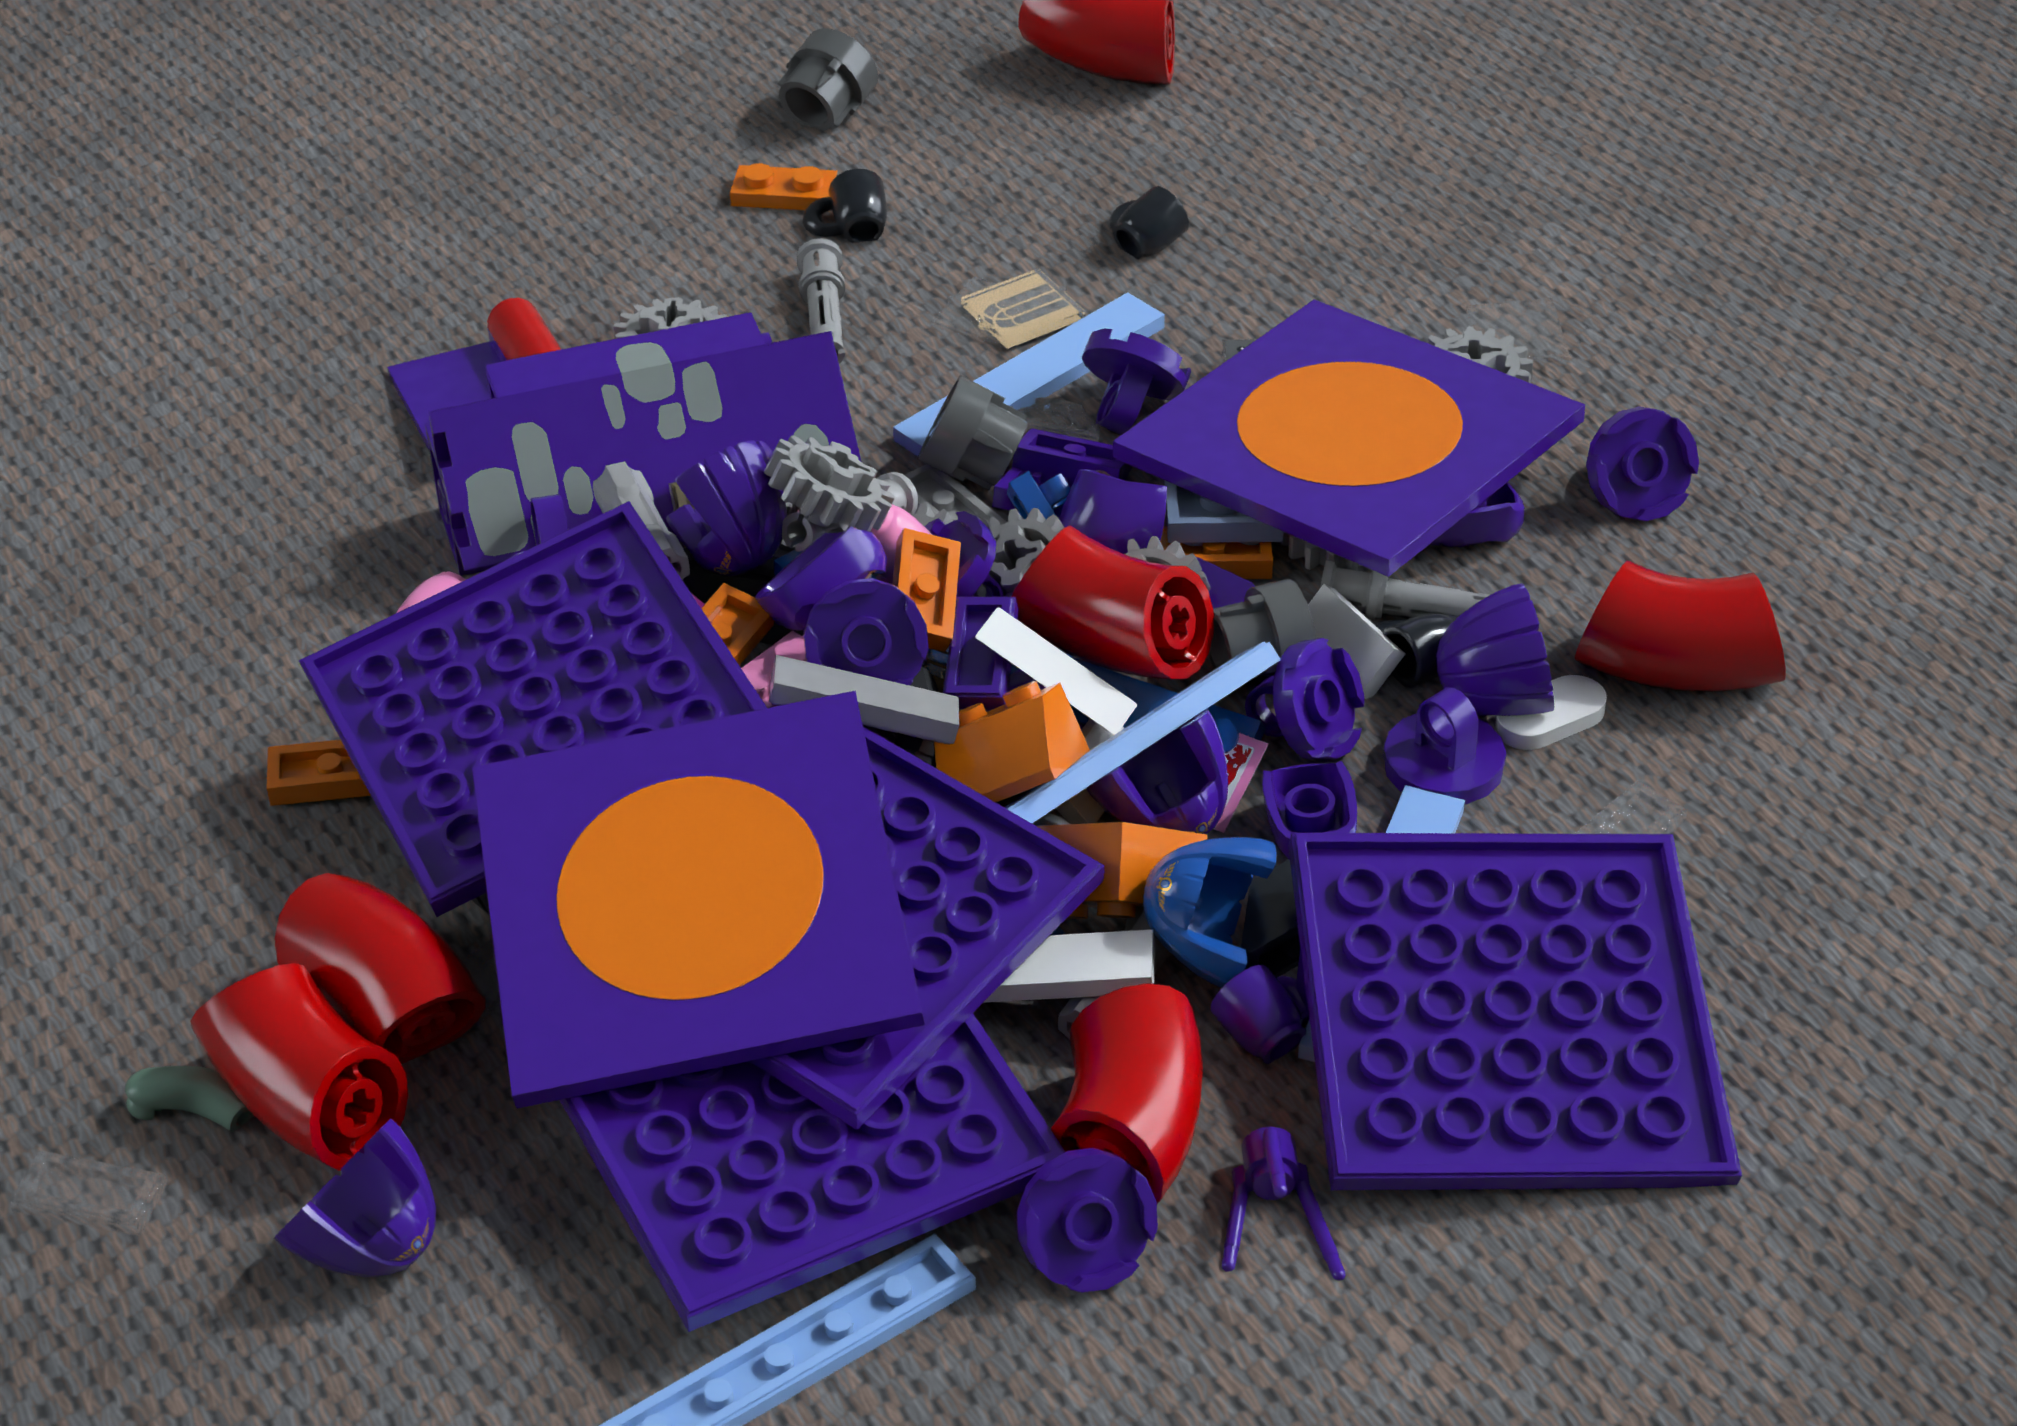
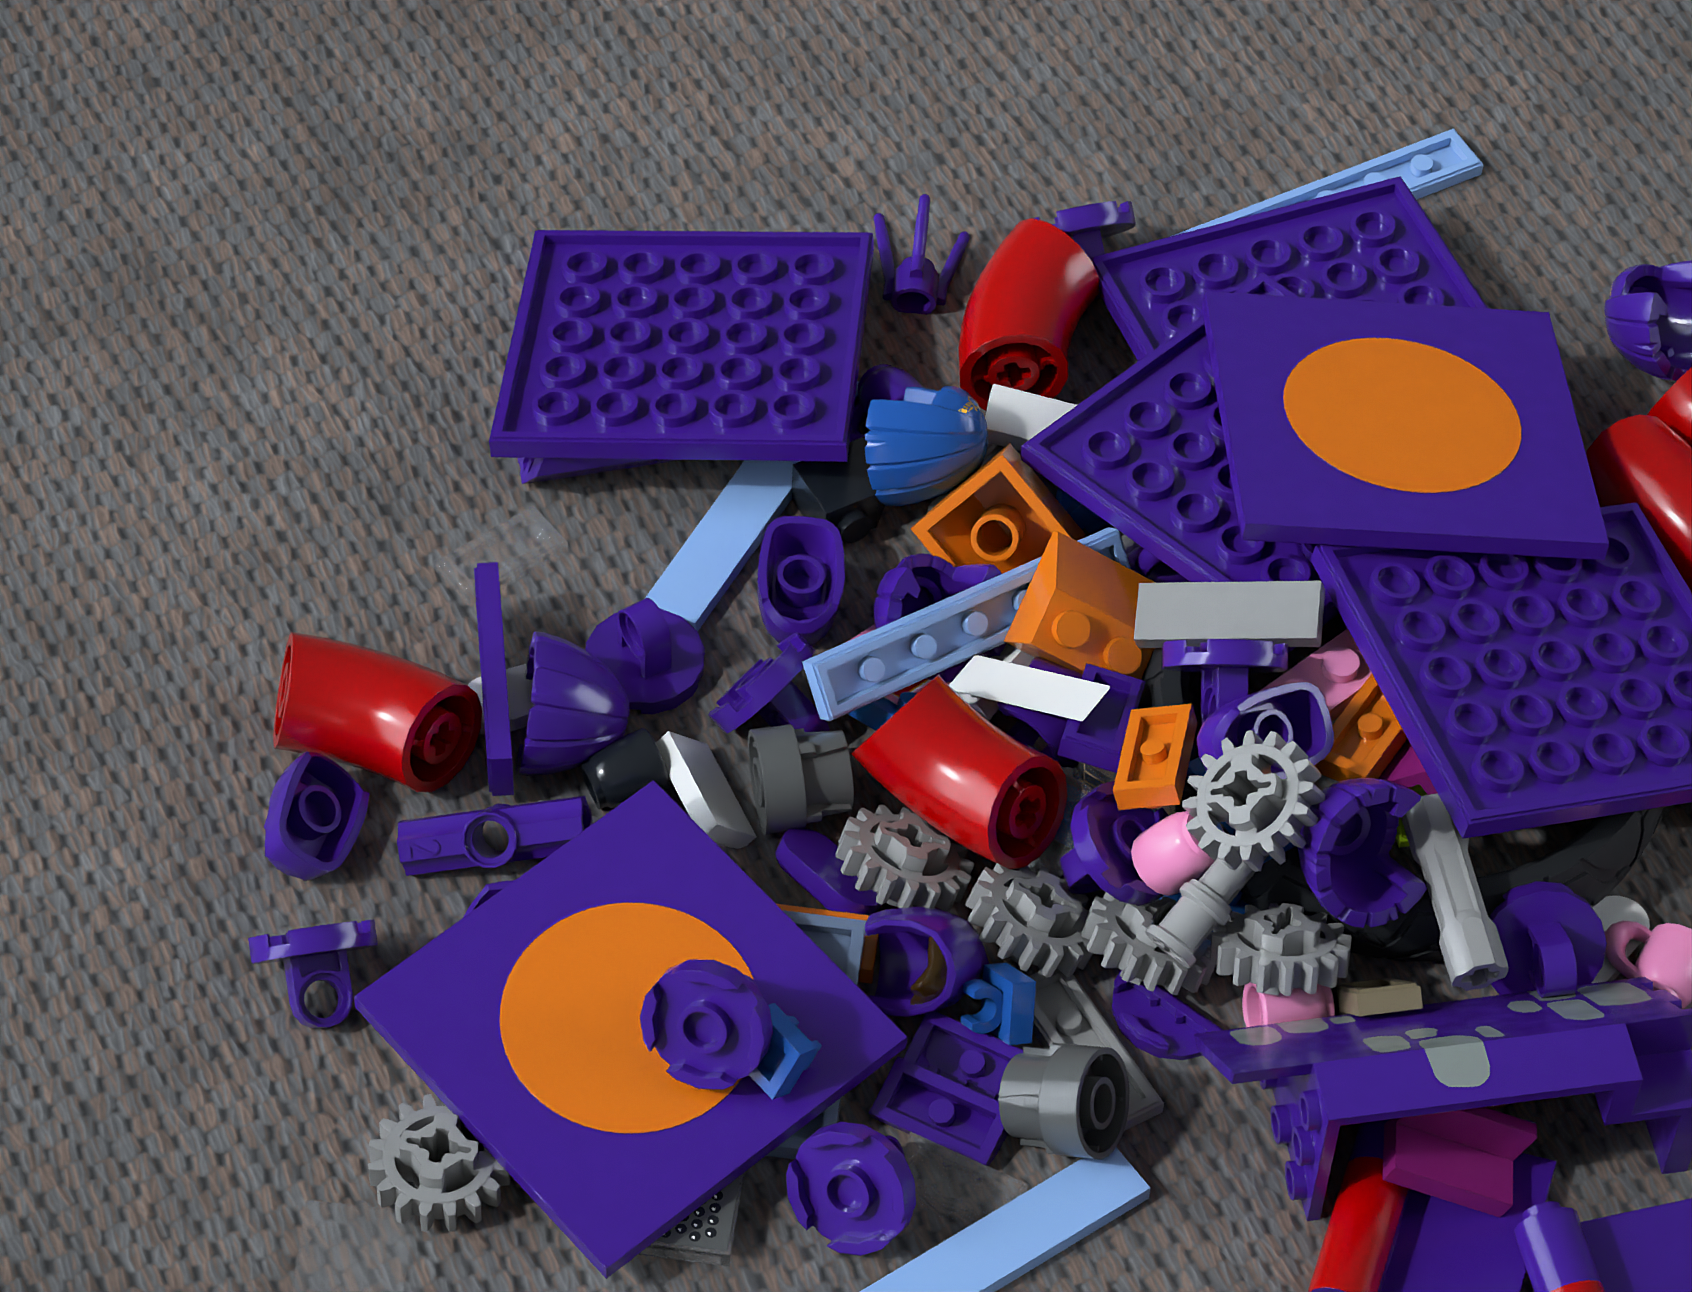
camera: 175 degrees left, 10 degrees up
none -> dark purple piece [264,751,369,881]
none -> dark purple piece [397,796,593,876]
none -> dark purple tile [474,562,514,796]
none -> dark purple tile [640,959,773,1089]
none -> blue tile [749,1003,822,1100]

